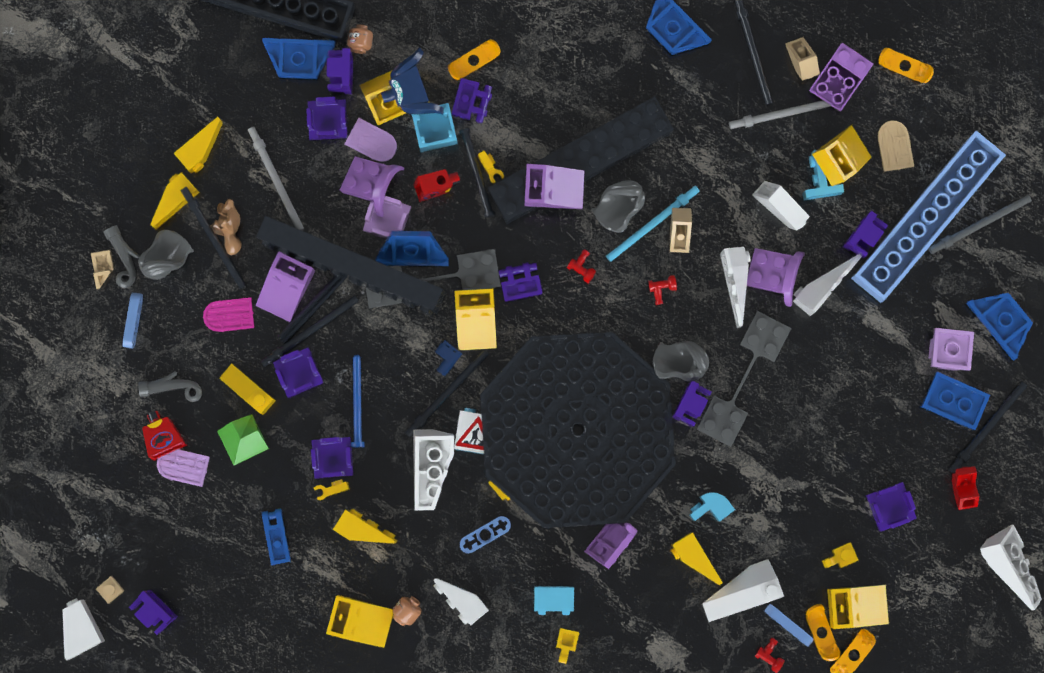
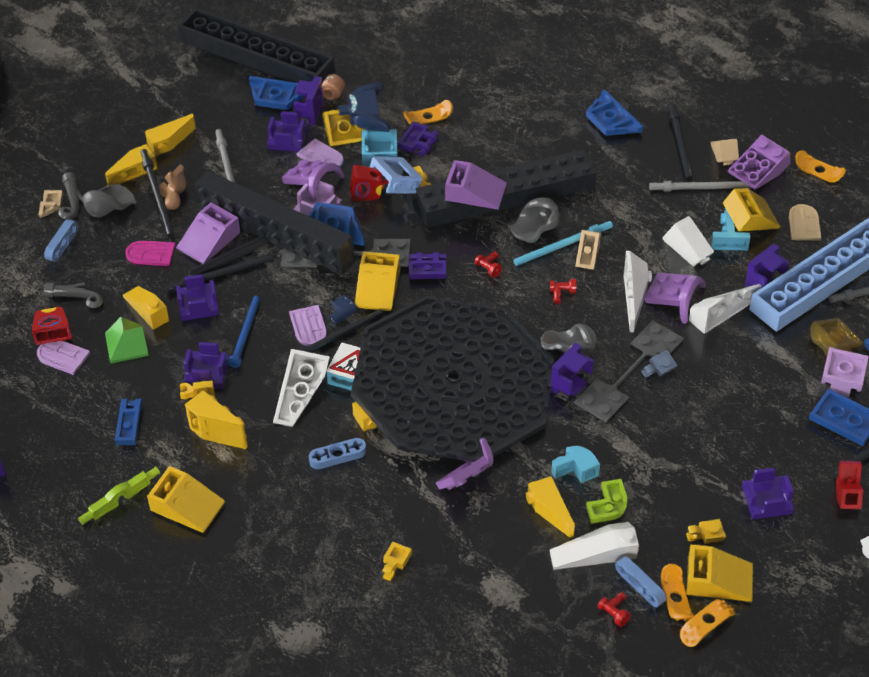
camera: 15 degrees right, 35 degrees down
nougat head [393,597,421,626] -> none
white slope [433,578,489,625] -> none
medium azure container [534,586,574,615] -> none
none -> lime piece [78,466,160,525]
none -> lavender window [289,305,327,346]
none -> light blue panel [370,157,422,194]
none -> lime plate [586,479,627,524]
none -> sand blue plate [641,350,678,378]
none -> clear yellow slope [810,318,863,355]

